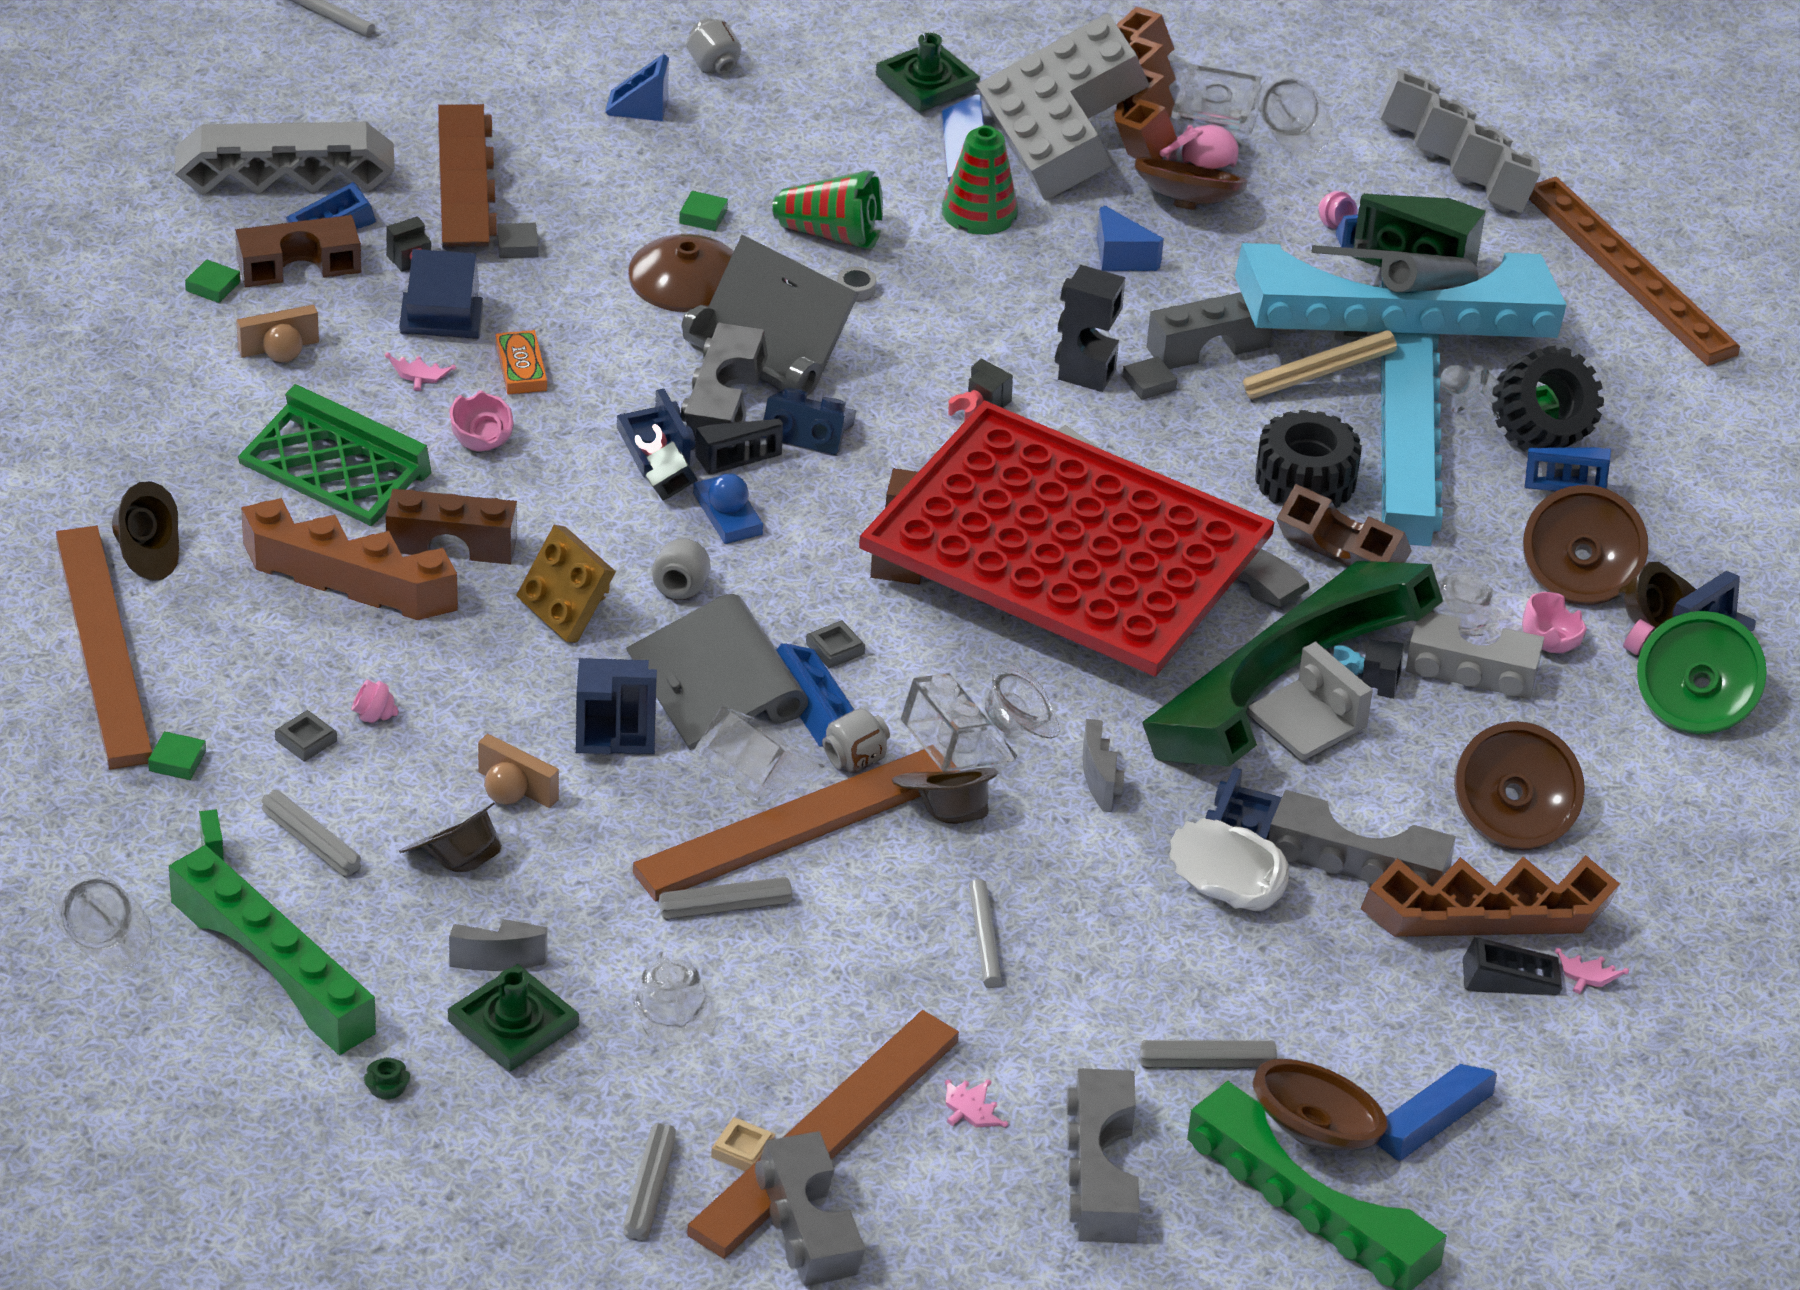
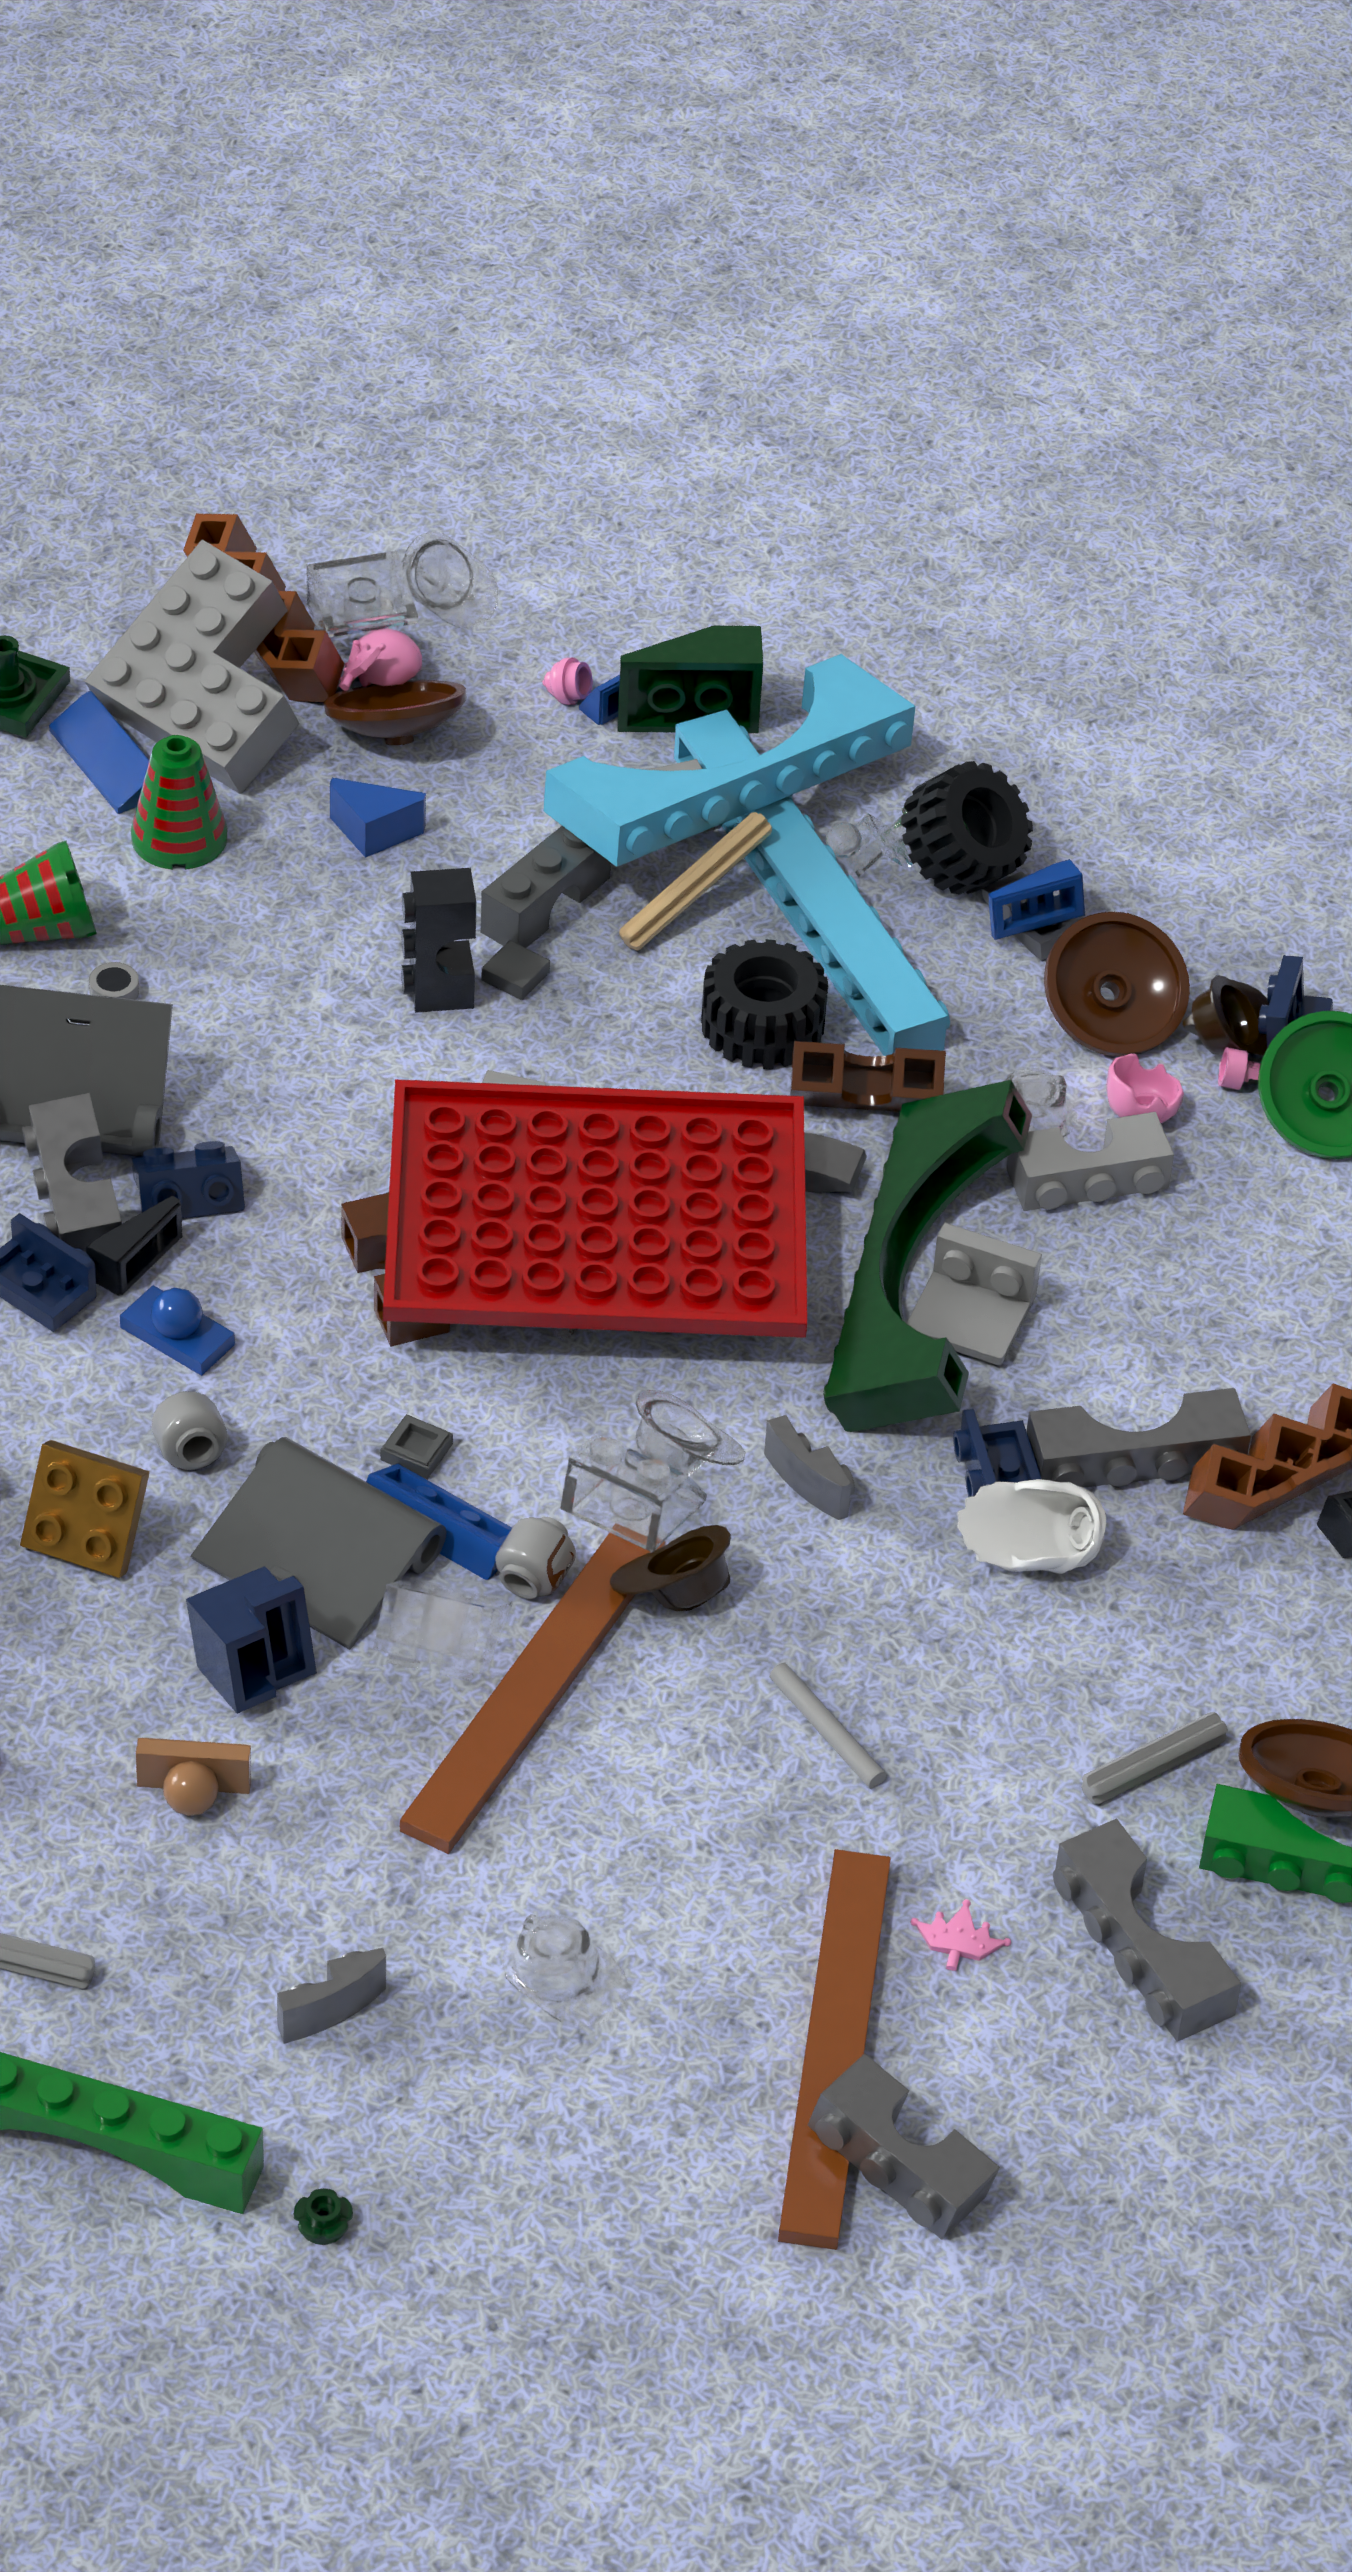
camera: 30 degrees left, 5 degrees up
dark brown piece [399,802,502,872] -> none
dark green plate [448,963,579,1072] -> none
light grey axle [623,1123,676,1241] -> none
piece [635,424,698,500] -> none
light grey axle [659,877,792,919] -> none
tan tile [711,1117,775,1171] -> none
pearl dark grey piece [948,358,1013,422] -> none
dark grey door [1311,239,1479,293] -> none
black piece [1334,639,1404,699] -> none
light grey brick [1380,68,1540,213] -> none
reddish brown dish [1454,721,1585,850] -> none
dark orange tile [1529,176,1740,366] -> none

